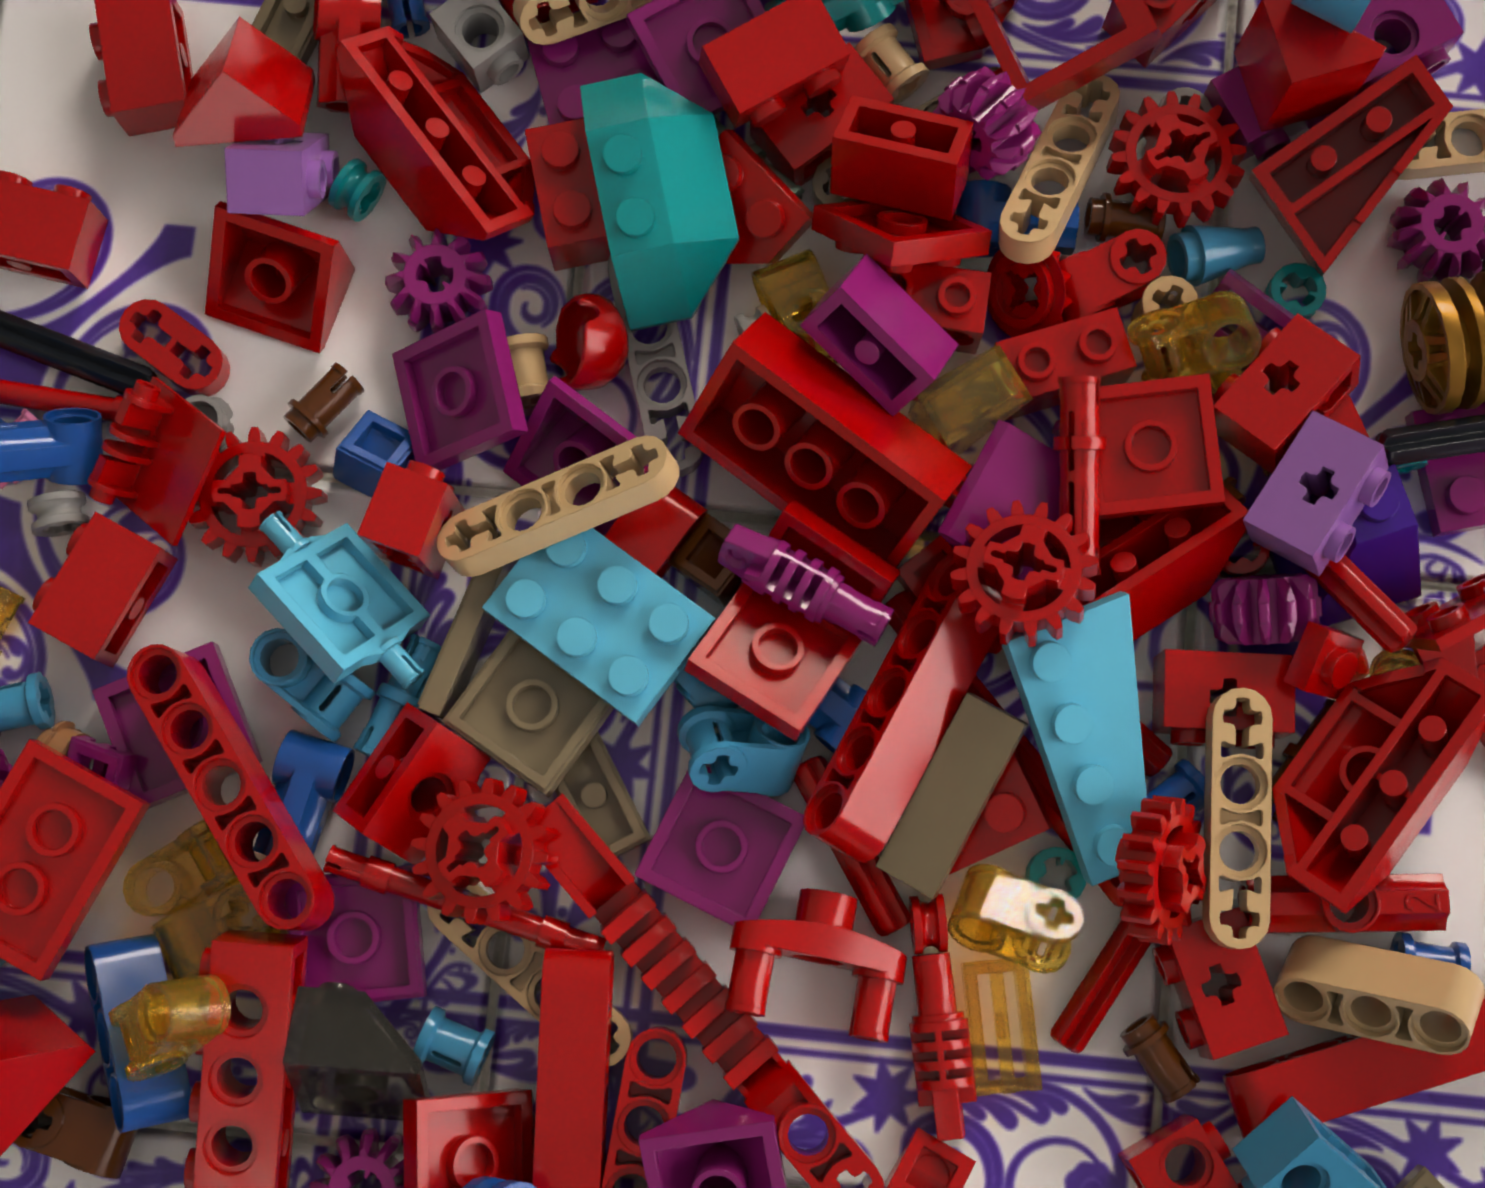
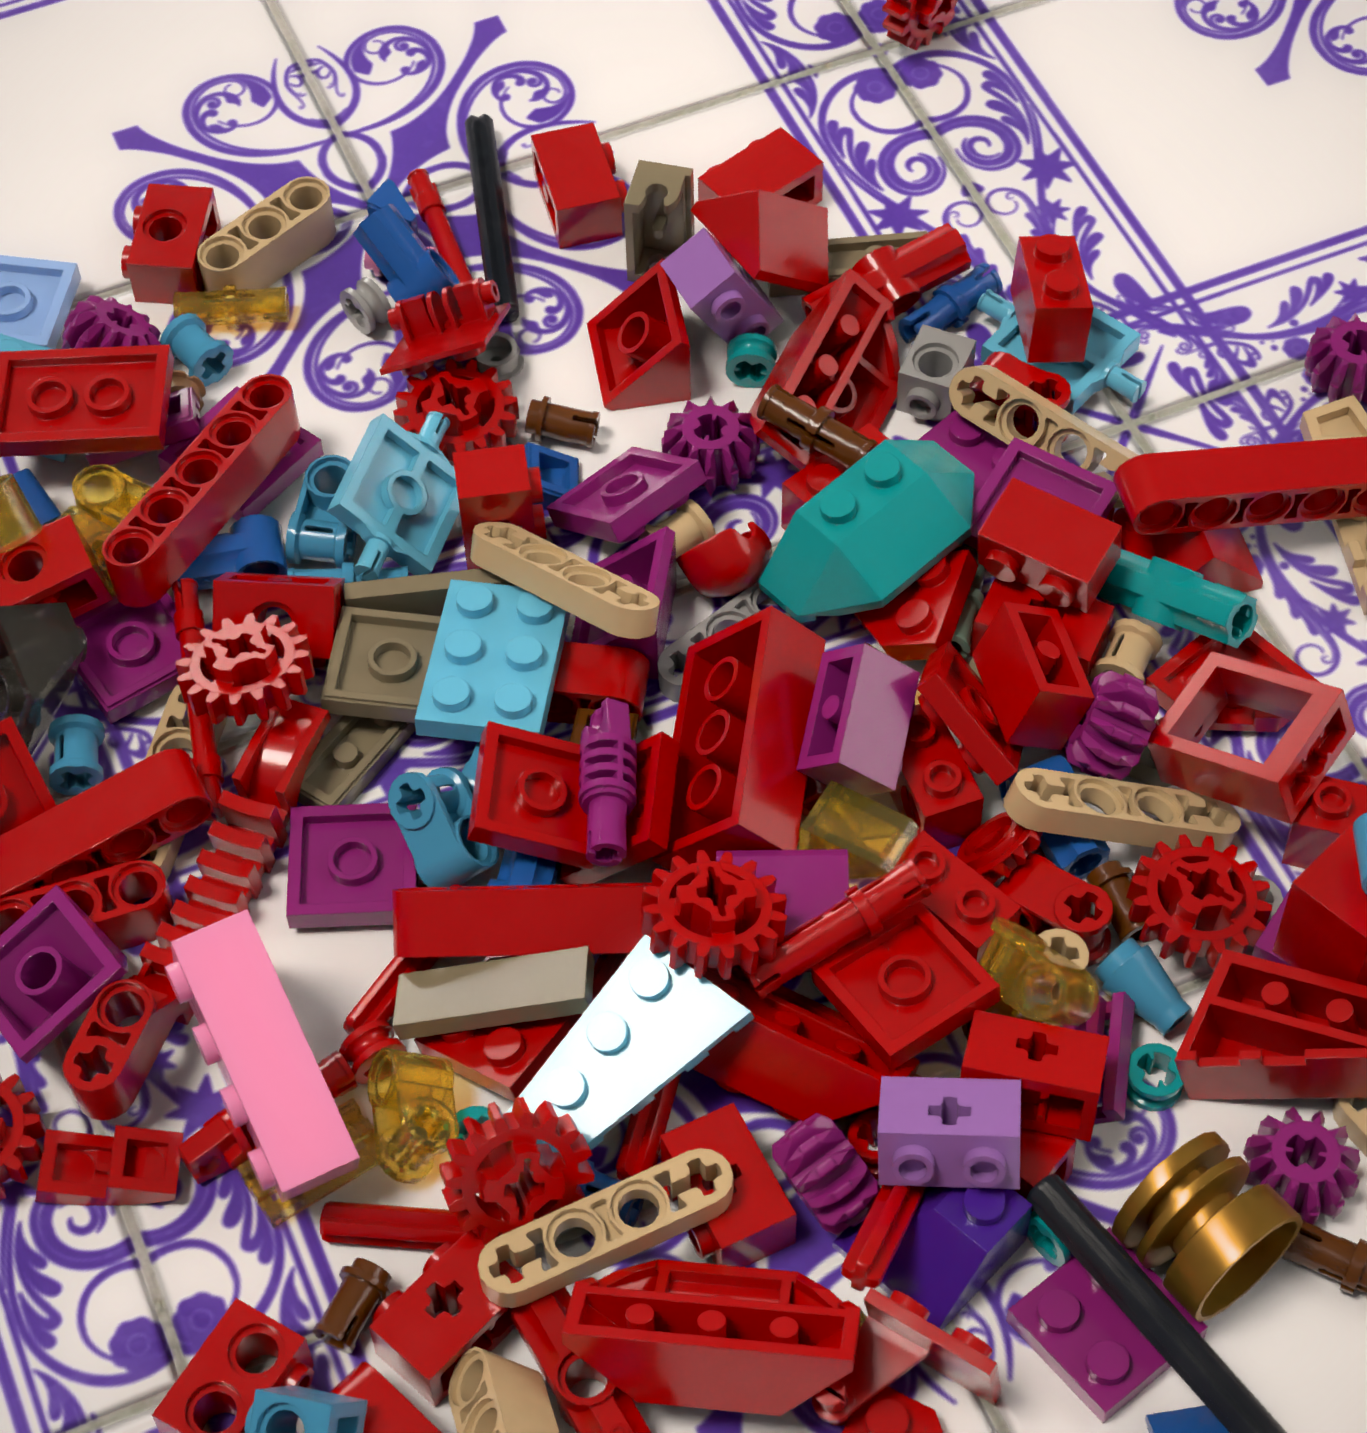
camera: 60 degrees right, 25 degrees down
red brick [28,511,178,668] -> none
red beam [119,299,230,396] -> none
red connector [724,888,907,1043] -> none
red plate [1283,621,1370,699] -> none
none -> bright pink wedge [164,909,360,1202]
none -> dark tan hinge [624,160,695,282]
none -> reddish brown pin [757,384,878,468]

